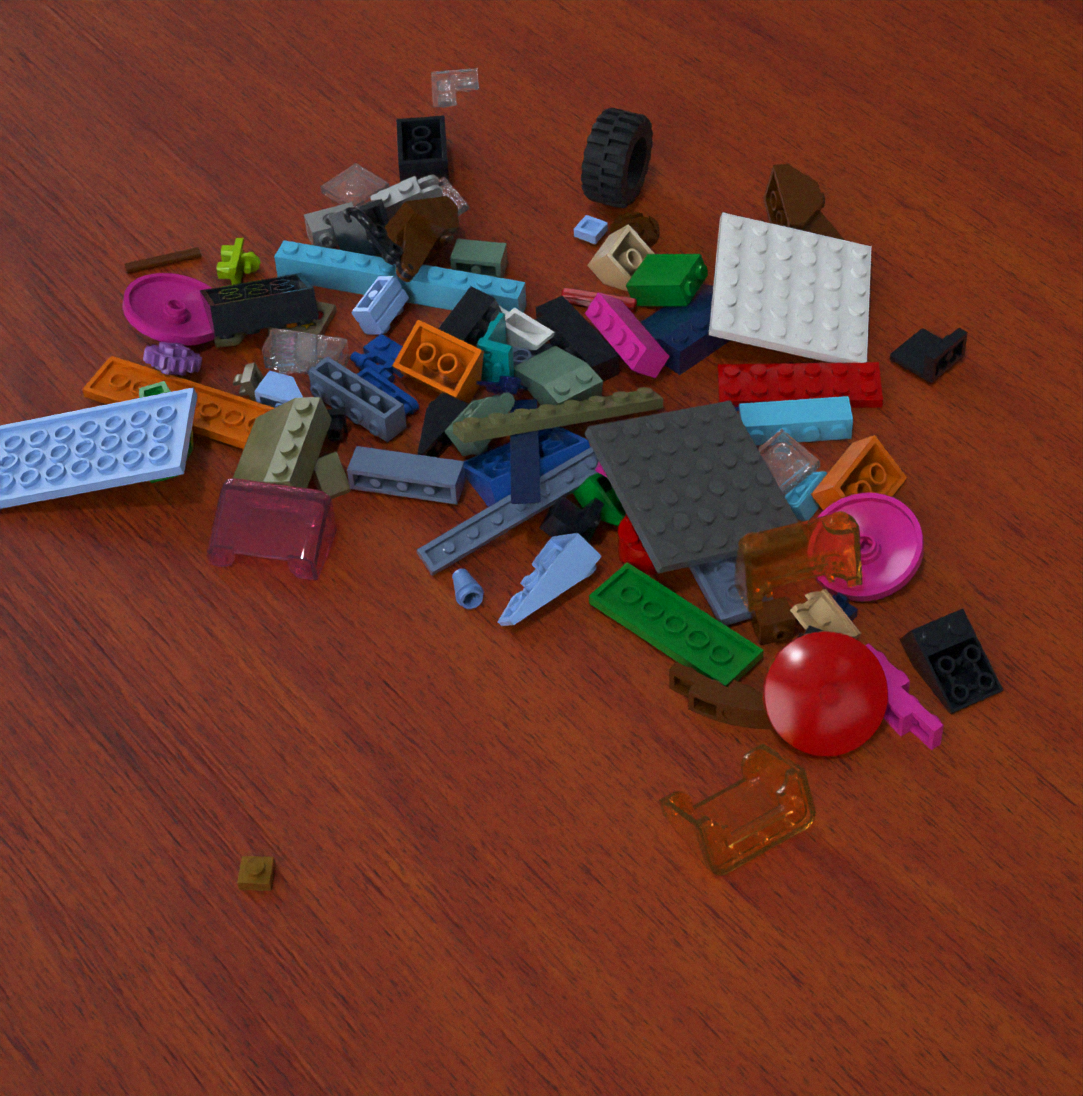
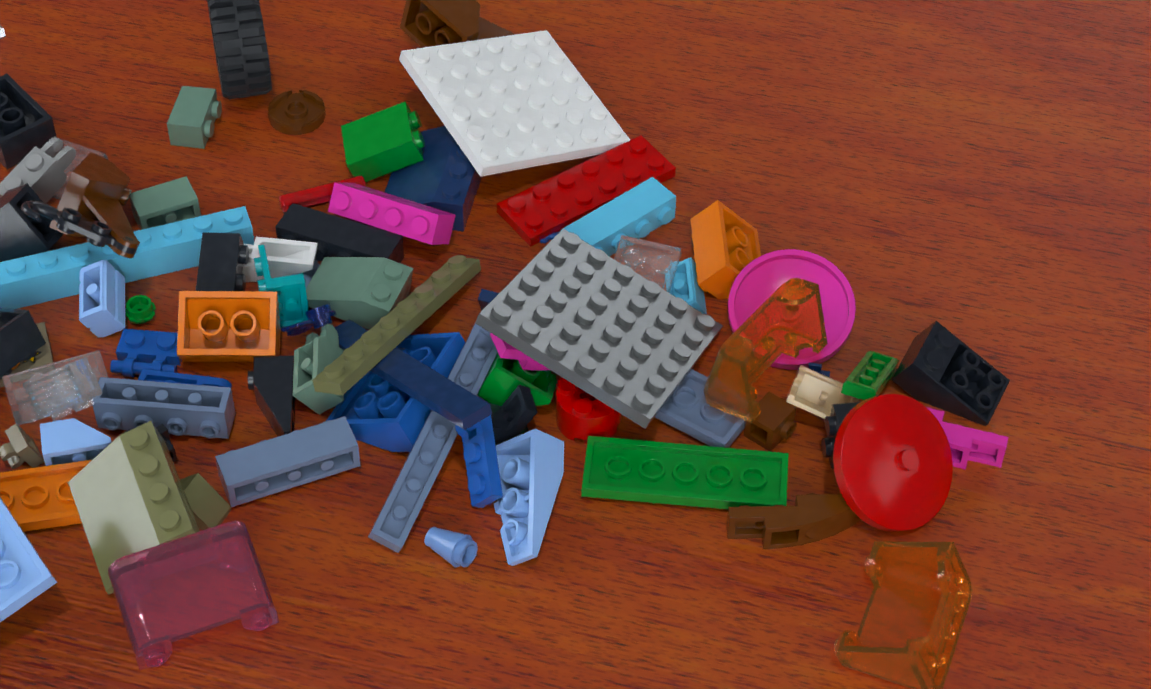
camera: 40 degrees left, 0 degrees up
light blue plate [573,215,608,244] -> none
tan slope [587,224,654,291] -> none
black bracket [890,328,968,383] -> none
none -> green plate [125,295,156,324]
none -> sand green brick [167,86,222,149]
none -> blue plate [455,415,503,508]
none -> green tile [841,350,899,400]

